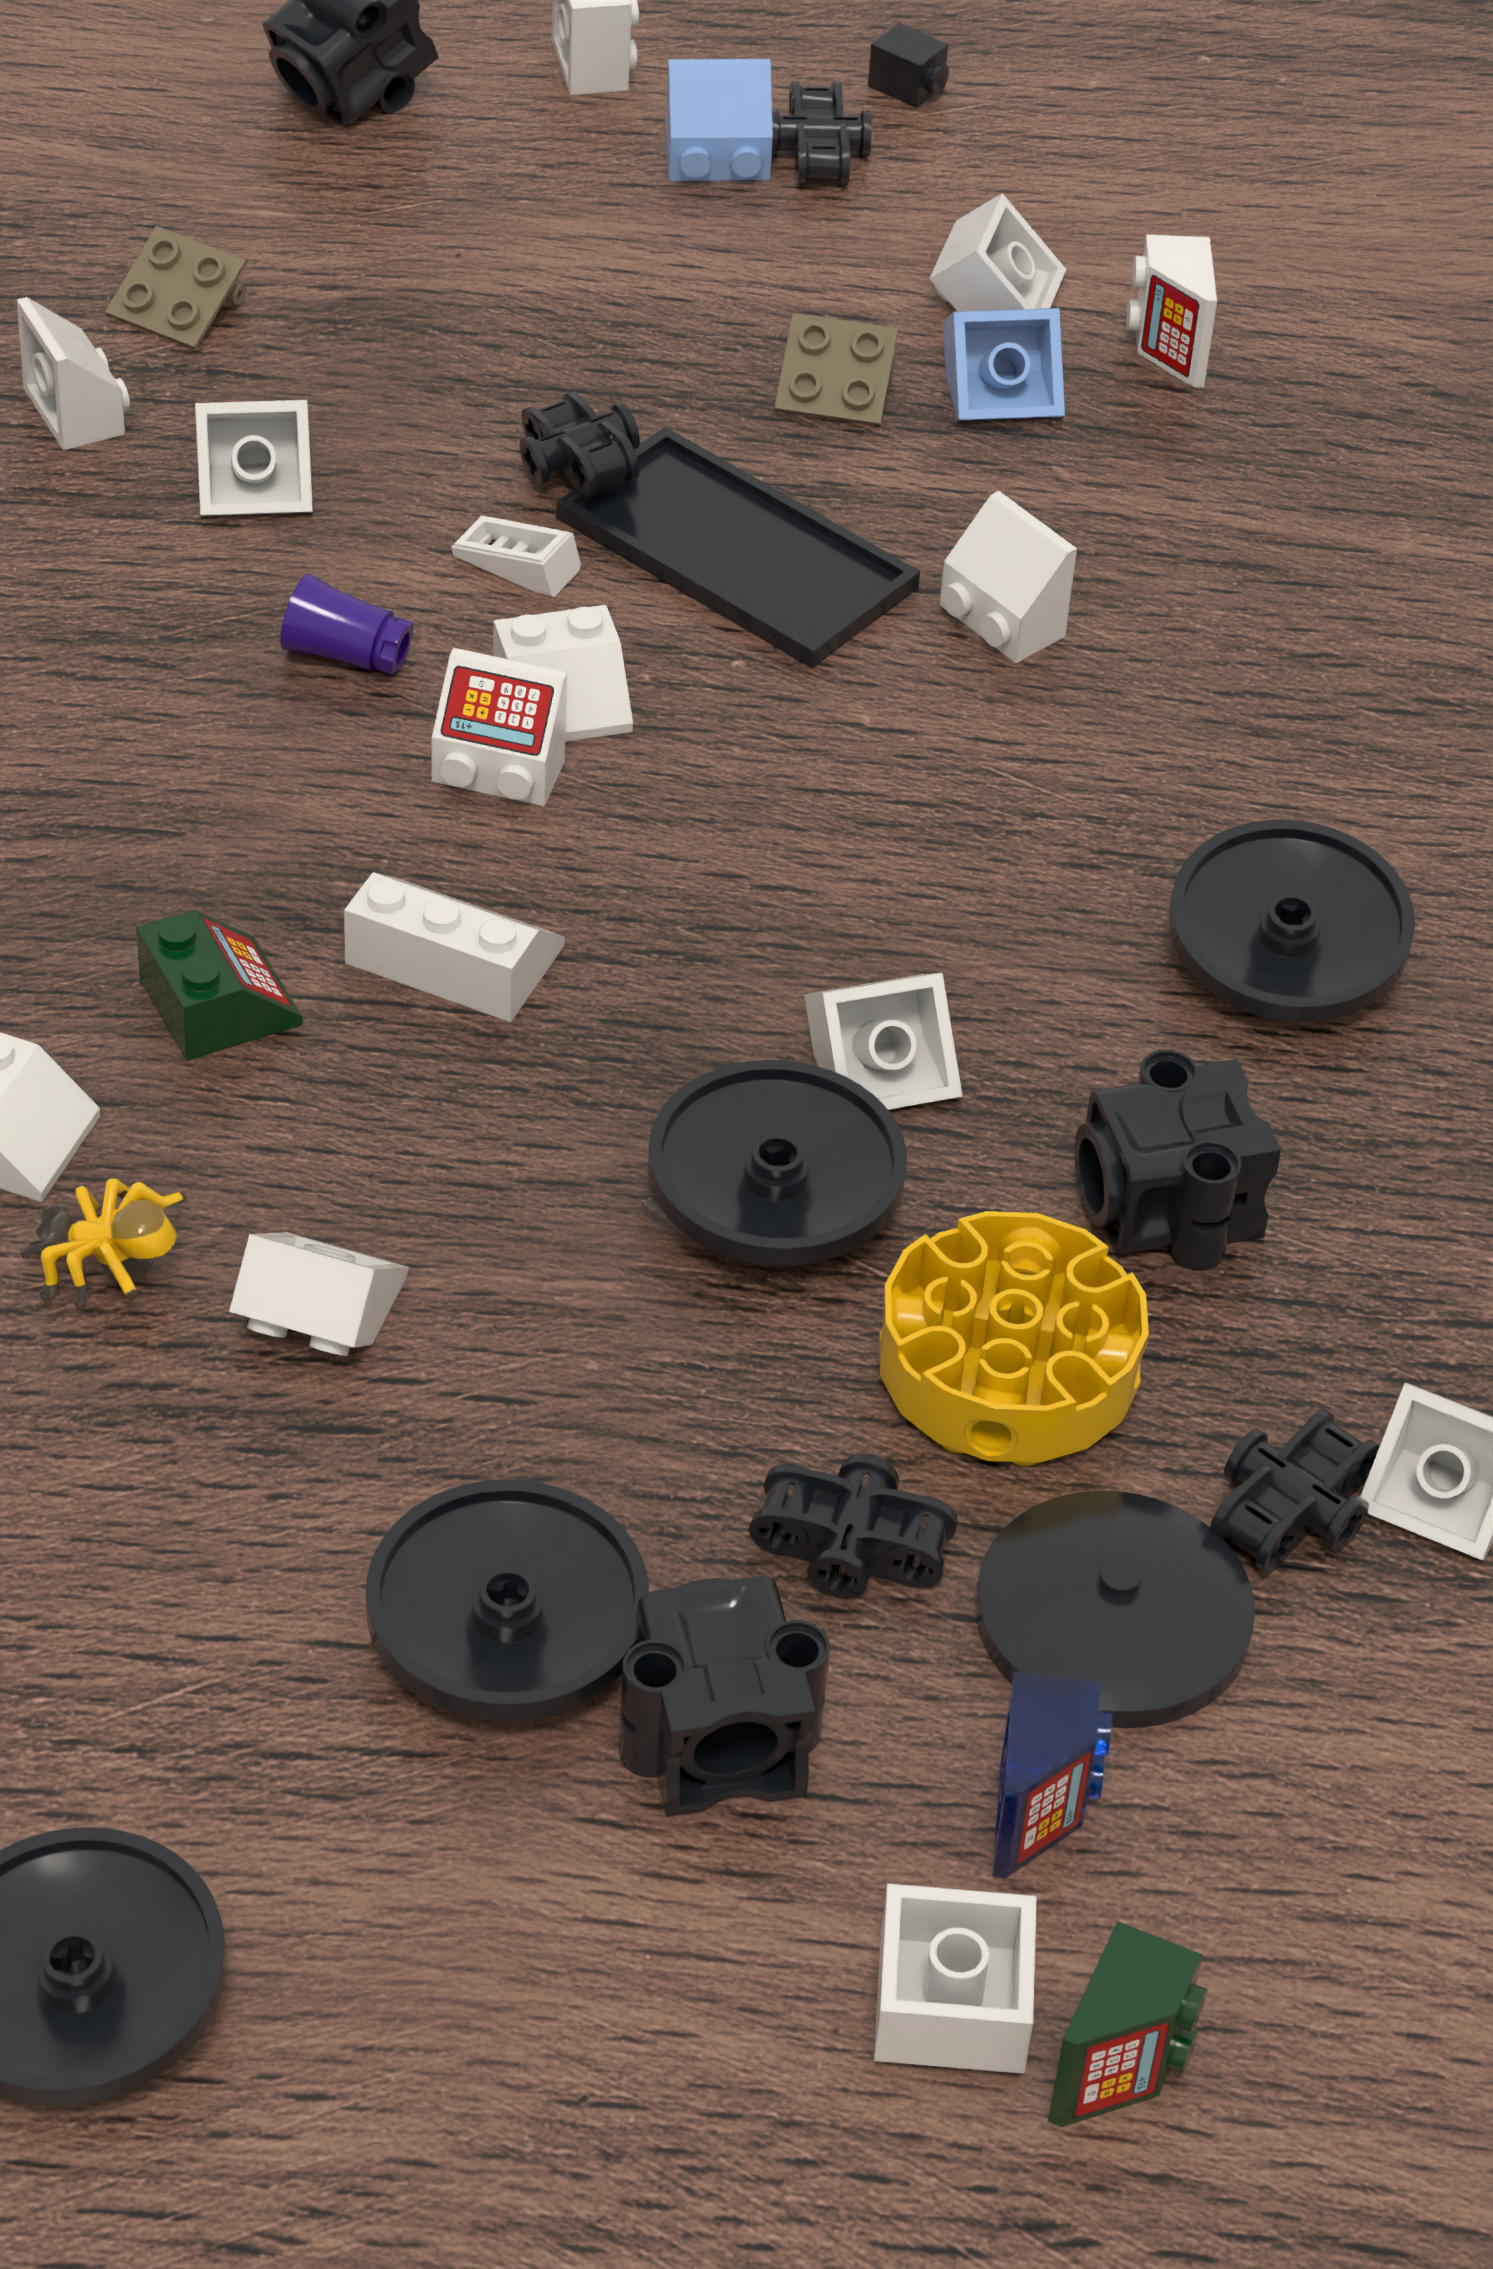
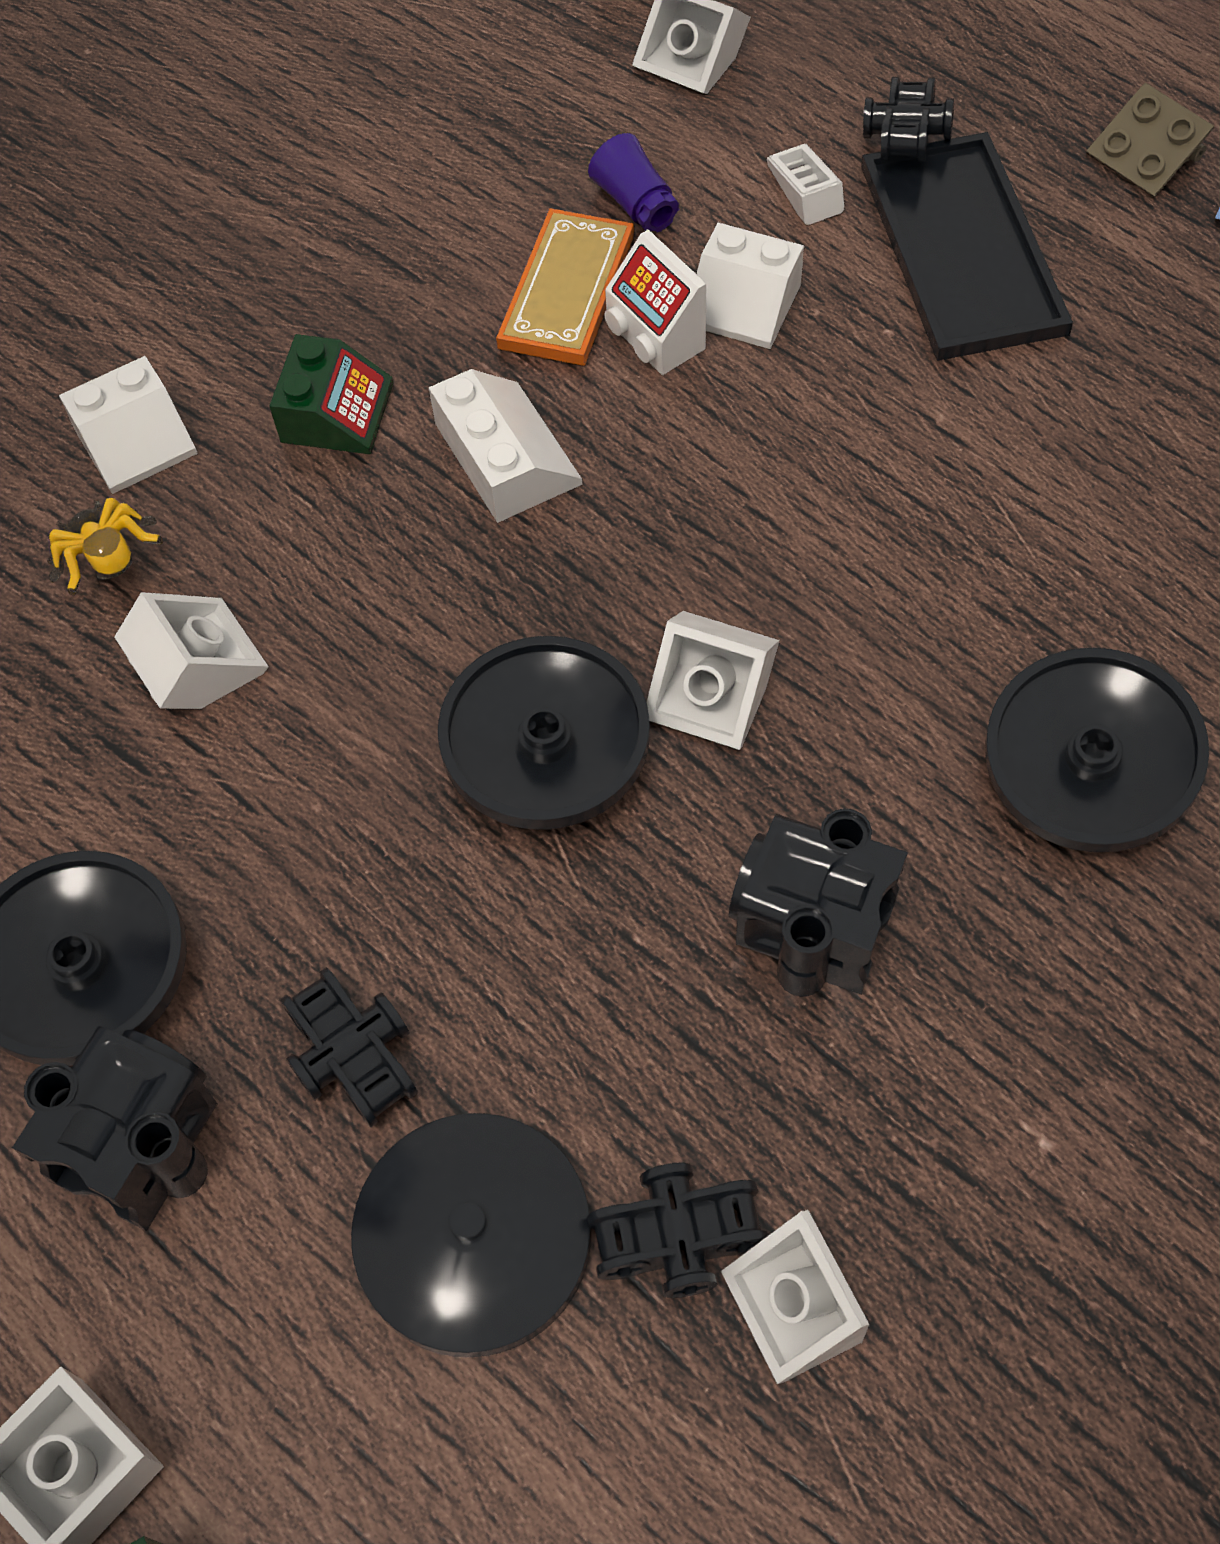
camera: 45 degrees right, 15 degrees up
yellow brick [879,1211,1149,1466] -> none
white slope [940,491,1077,663] -> none
clear blue slope [992,1673,1112,1878] -> none
none -> pearl gold tile [496,208,634,366]

